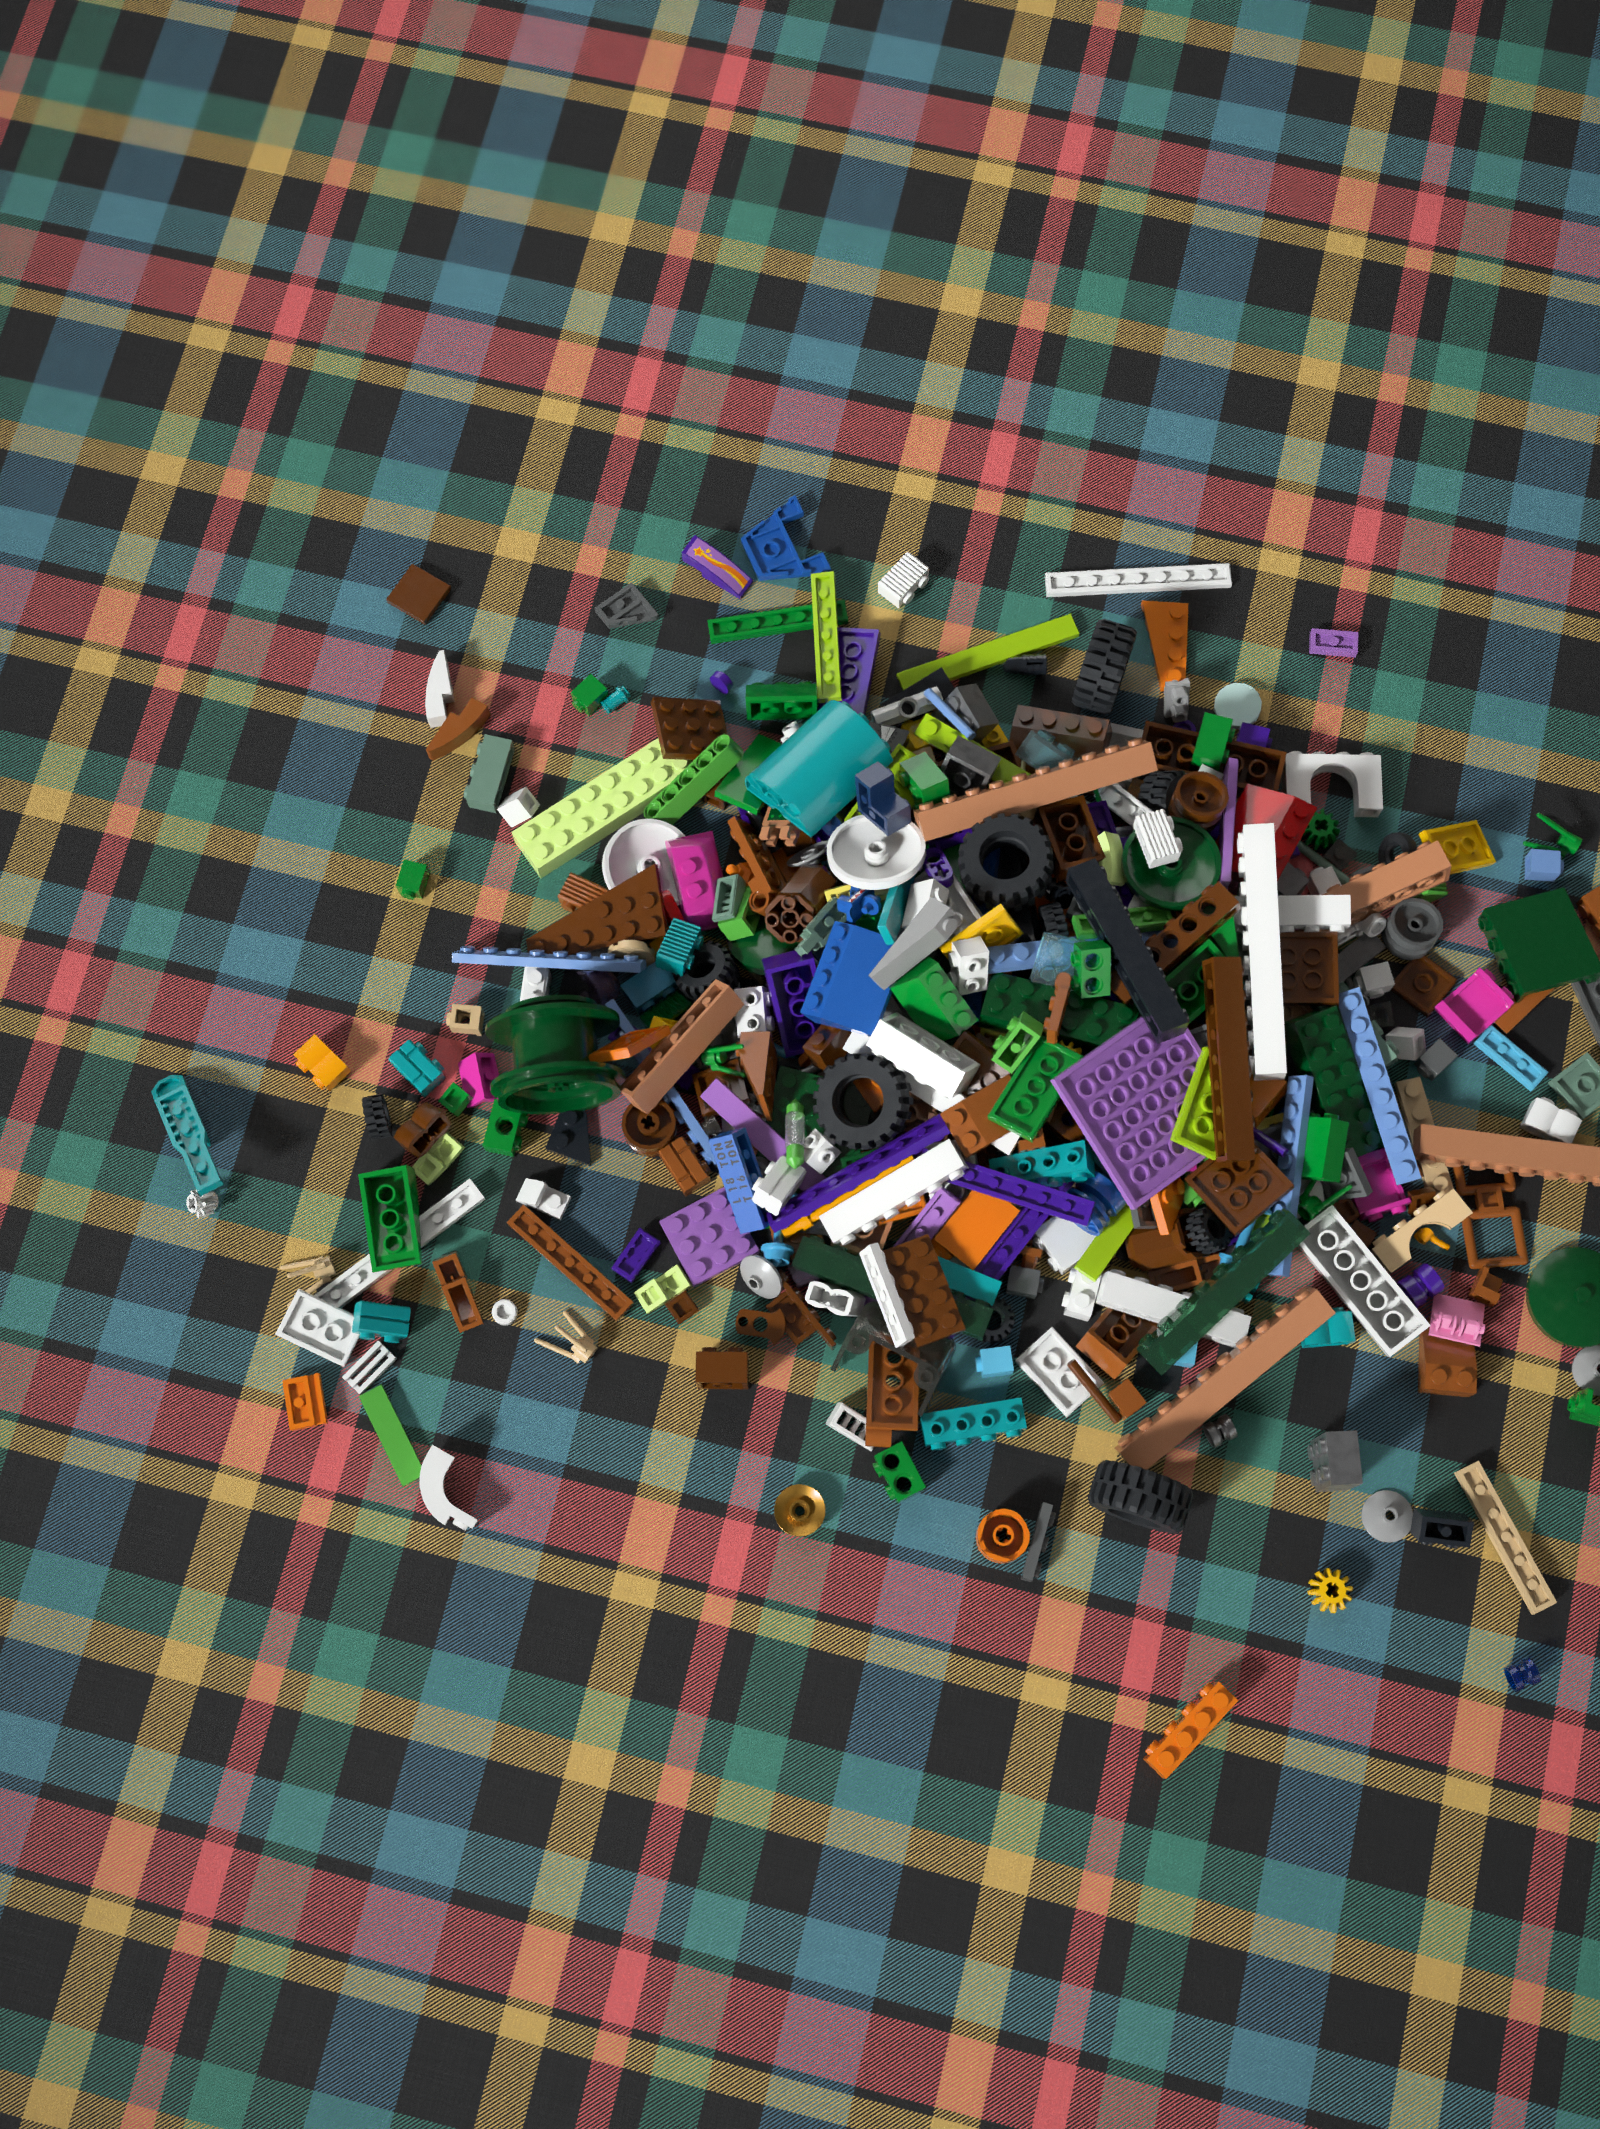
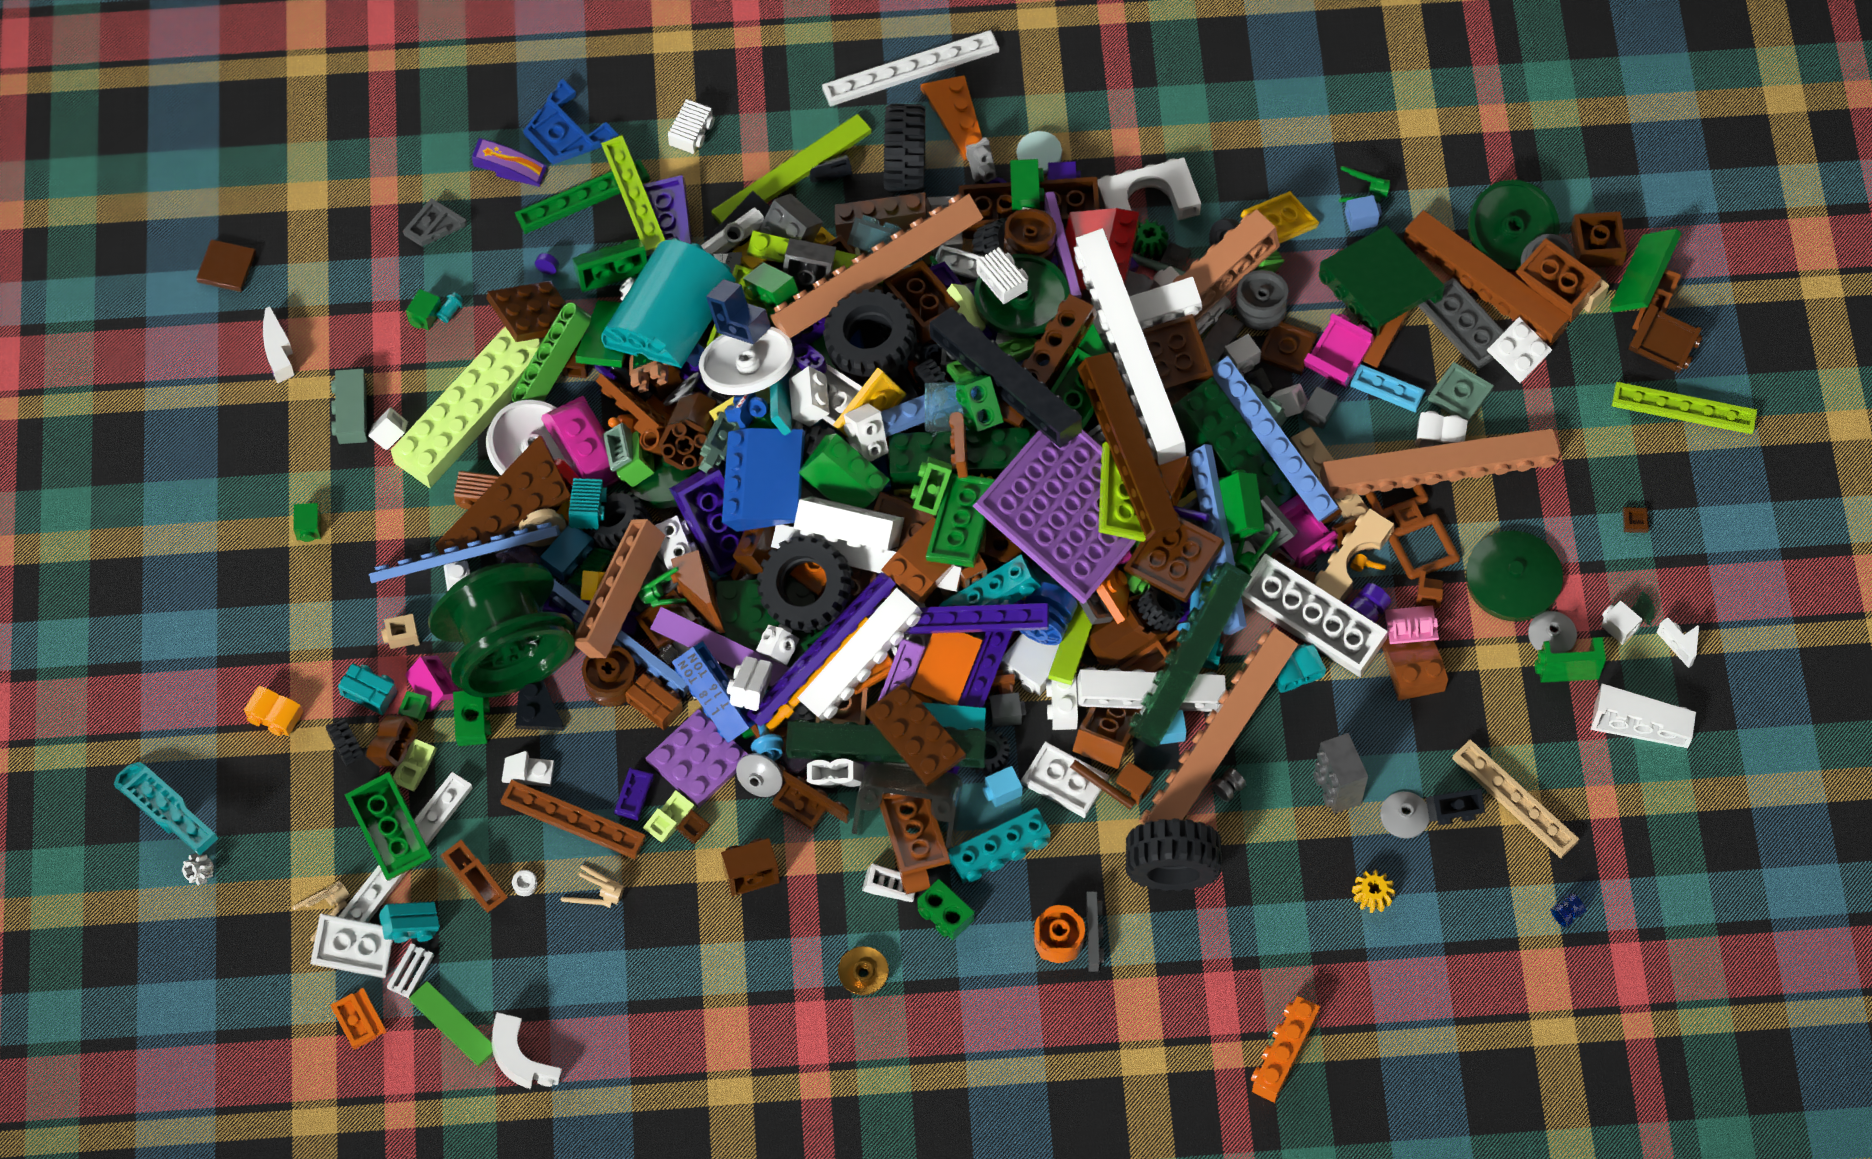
camera: 20 degrees left, 10 degrees down
dark orange slope [426,697,491,761] -> none
orange tile [588,1025,671,1062] -> none
reddish brown piece [735,1308,786,1346] -> none
piece [785,1099,805,1169] -> none
white plate [859,1243,915,1348] -> none
light grey wedge [868,897,962,990] -> none
medium blue bar [924,688,976,741] -> none
medium lavender plate [1309,628,1358,657] -> none
white tile [1361,913,1387,937] -> none

